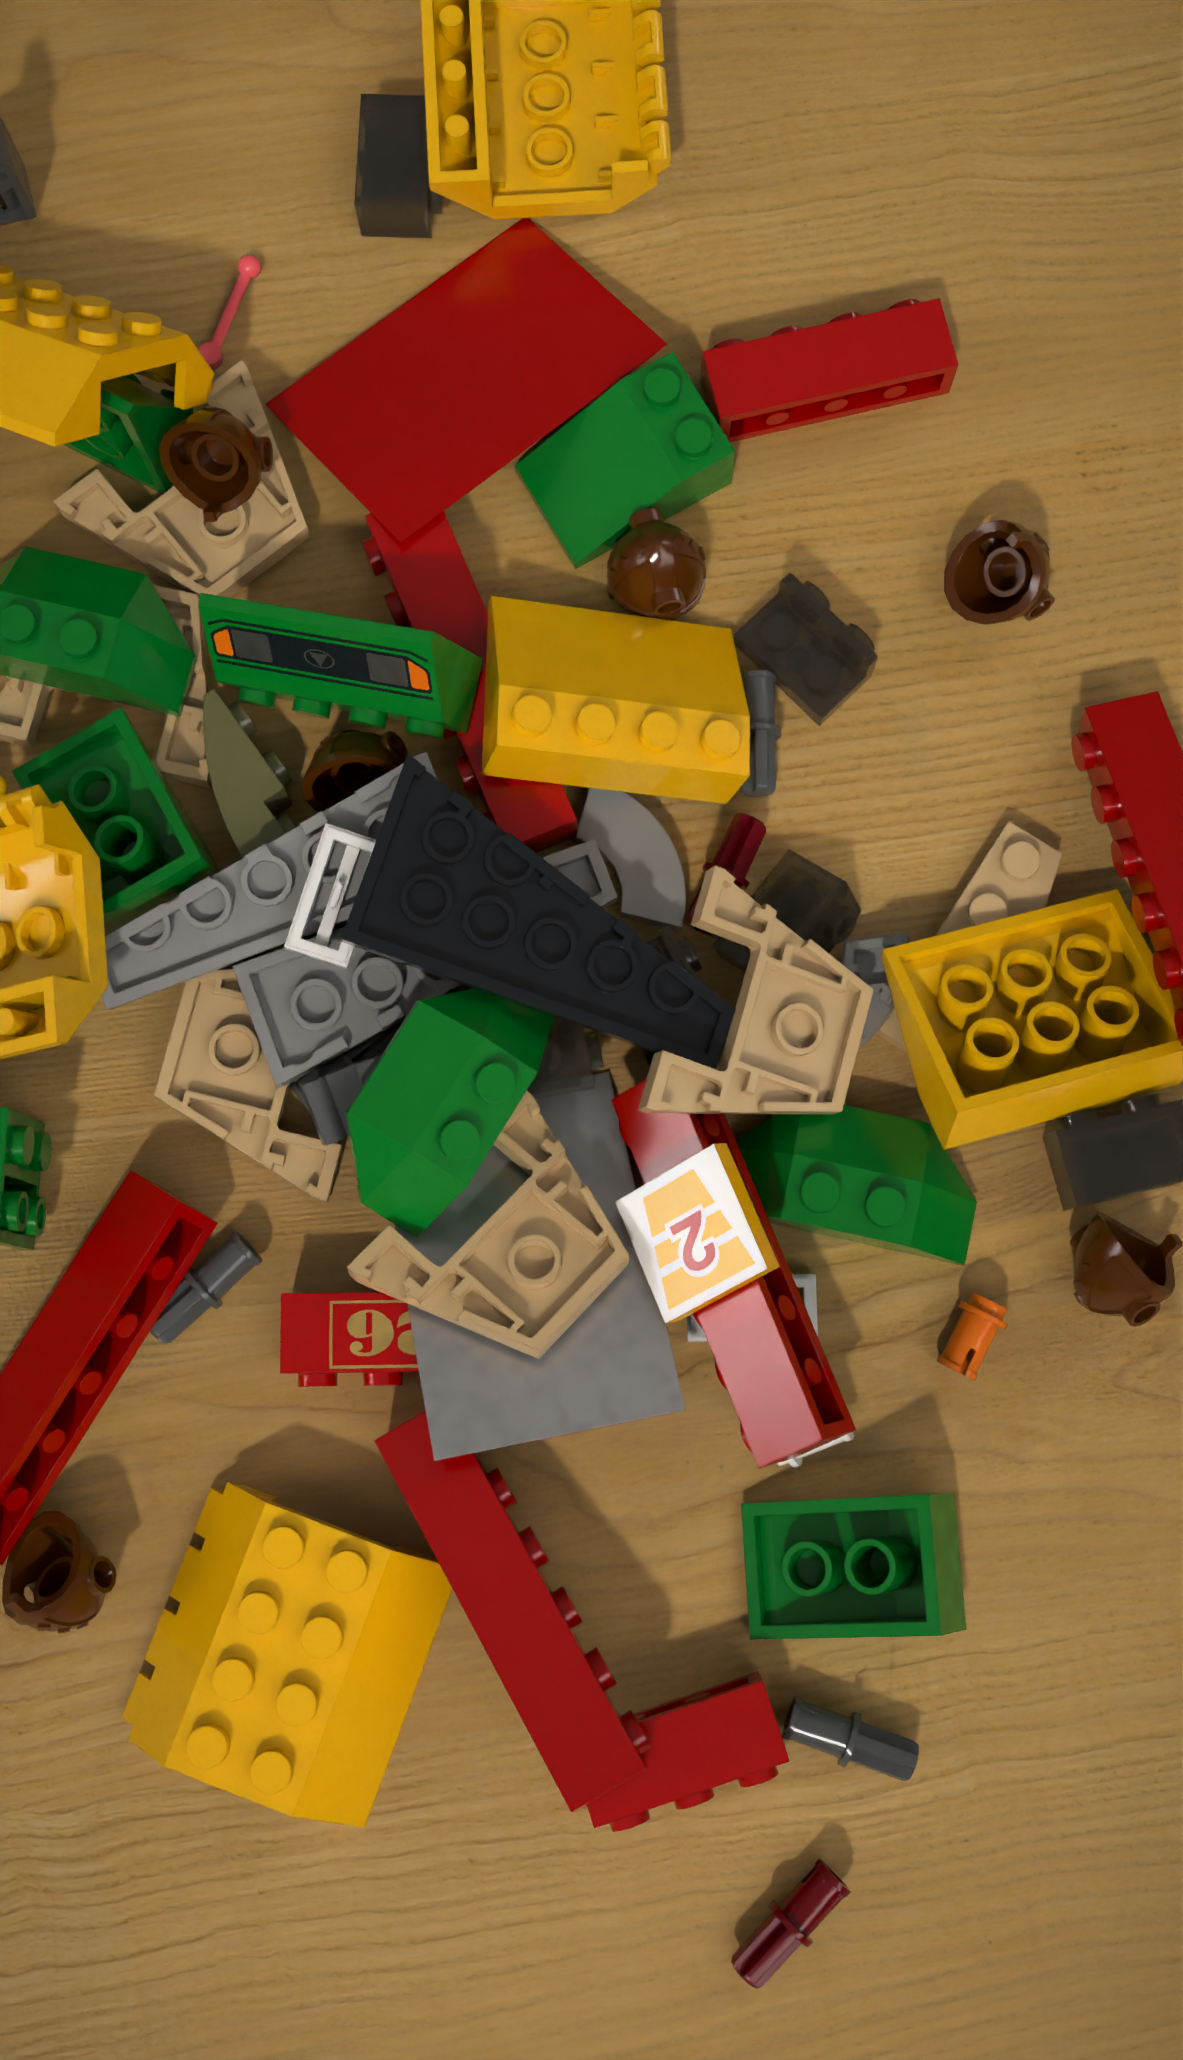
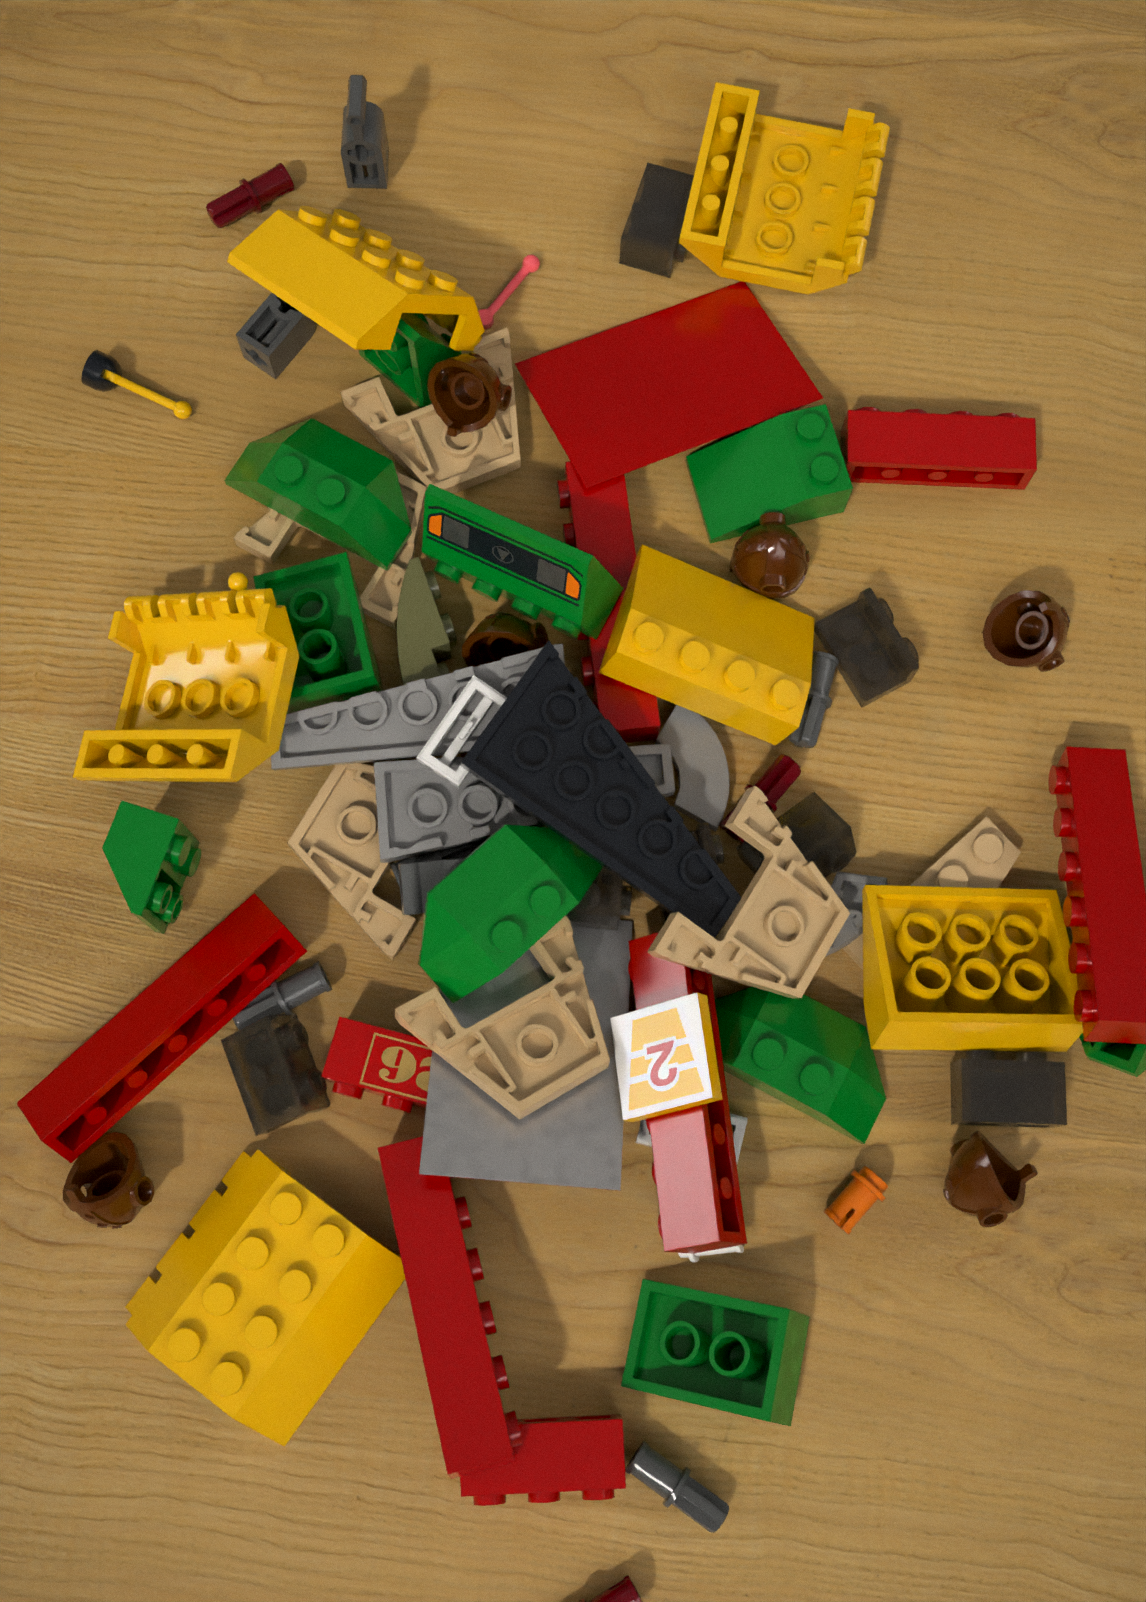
camera: 10 degrees right, 5 degrees down
none -> clear smoke bracket [221,1013,330,1136]

